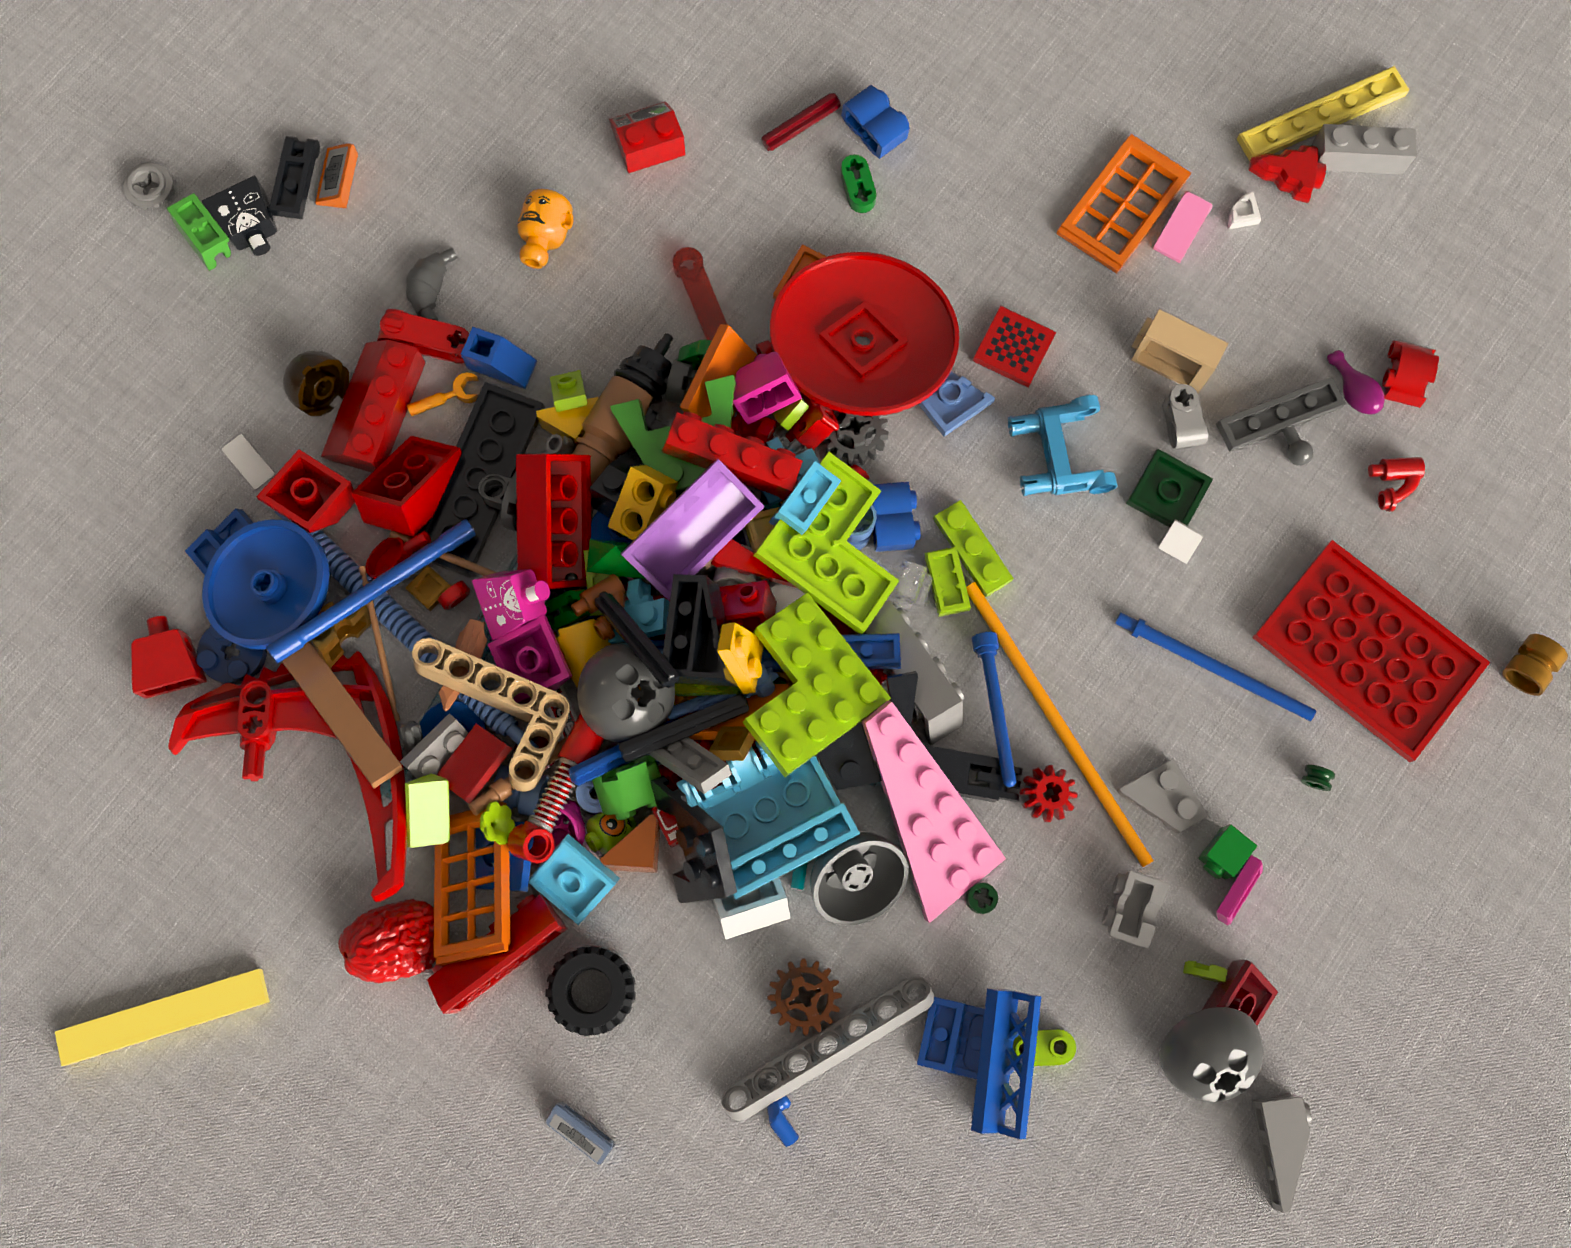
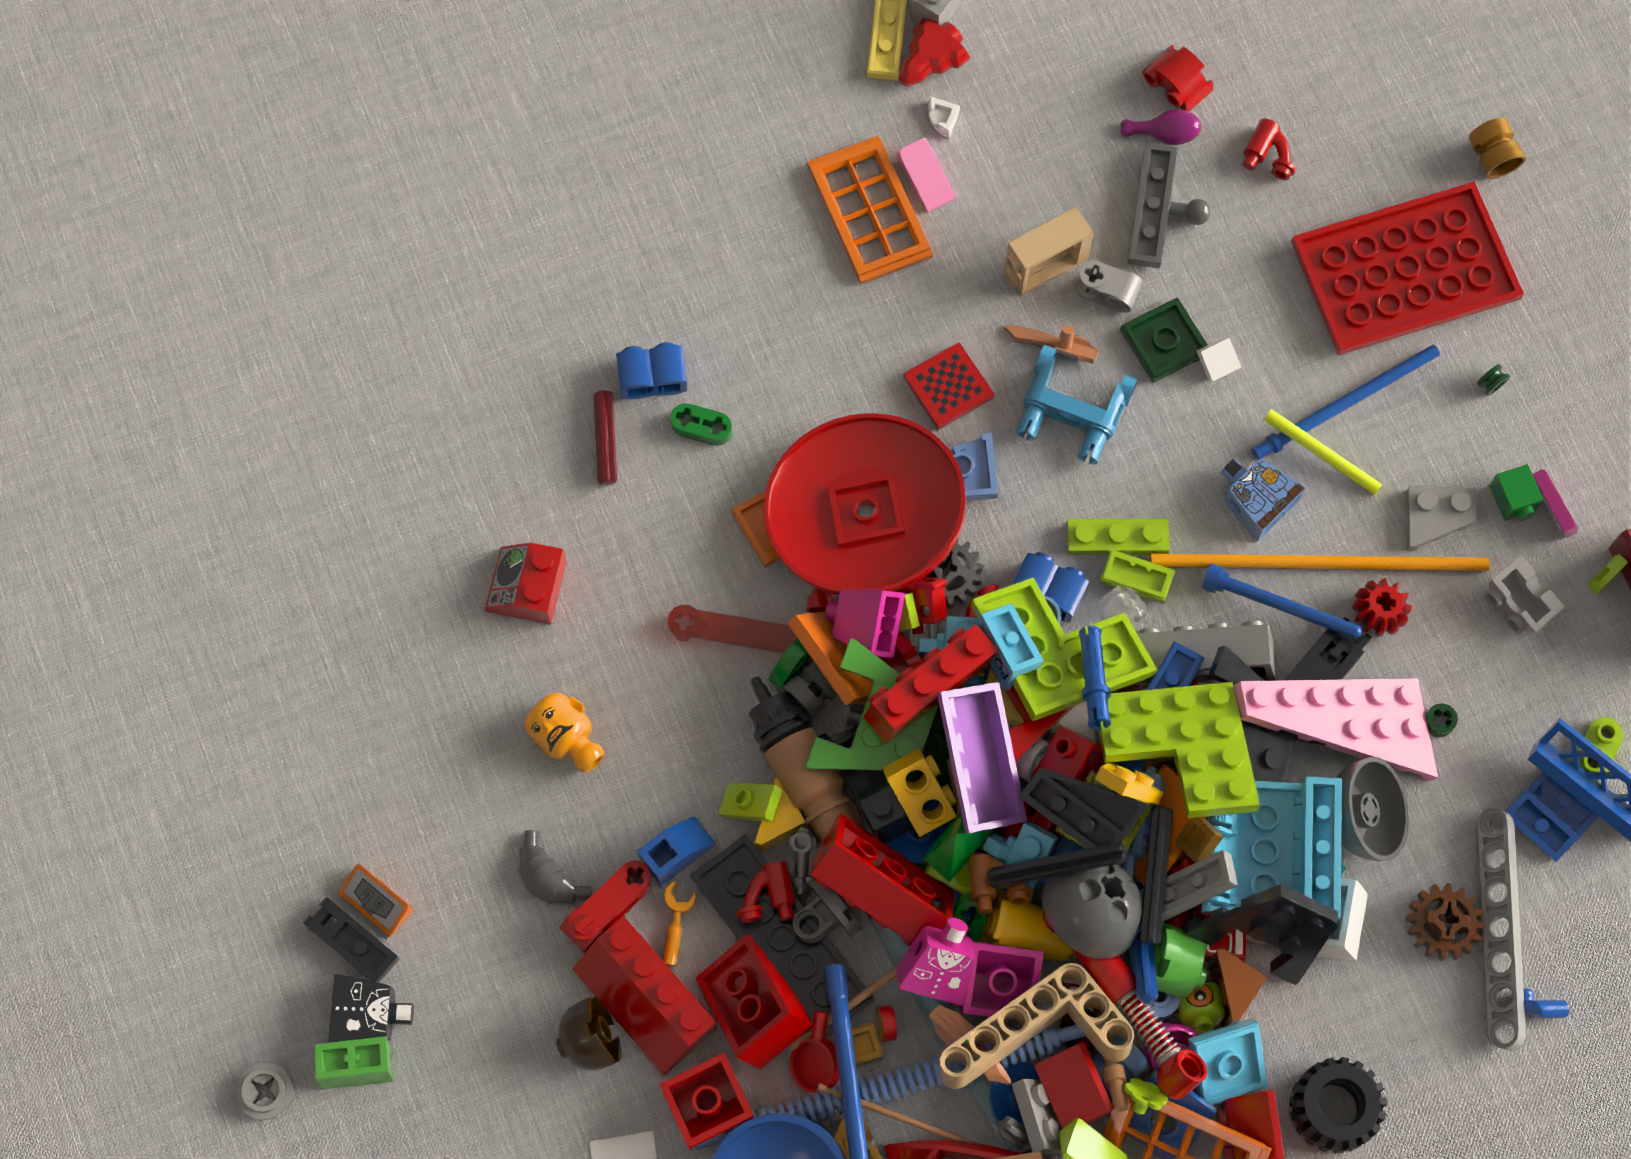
camera: 55 degrees left, 5 degrees down
none -> red plant [736,861,796,923]
none -> nougat piece [1004,325,1099,364]
none -> blue pin [1079,626,1111,730]
none -> medium blue torso [1220,459,1306,542]
none -> neon yellow bar [1264,409,1382,495]

